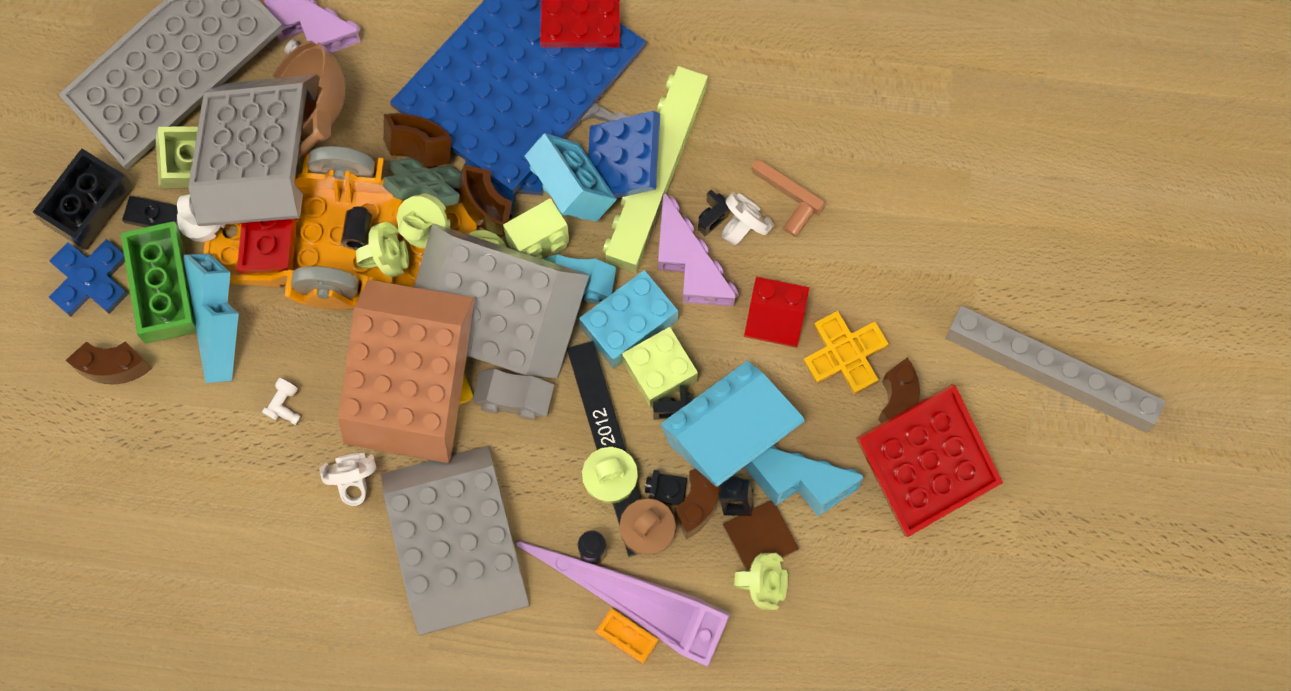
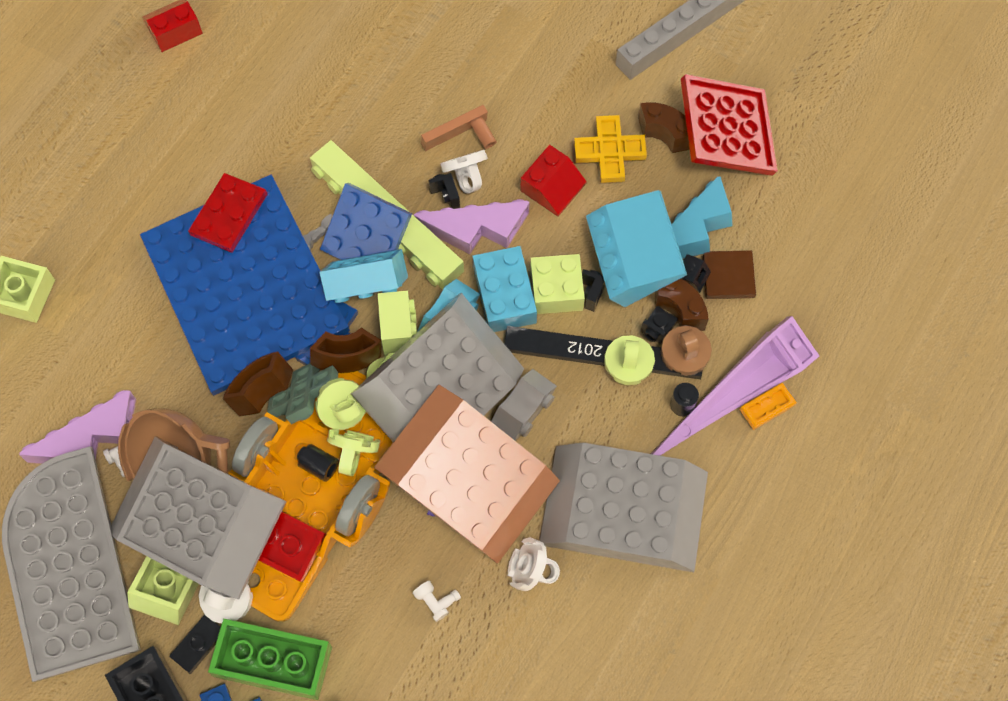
camera: 65 degrees left, 5 degrees down
medium azure slope [184,253,239,383] -> none
yellowish green tile [734,553,788,610] -> none

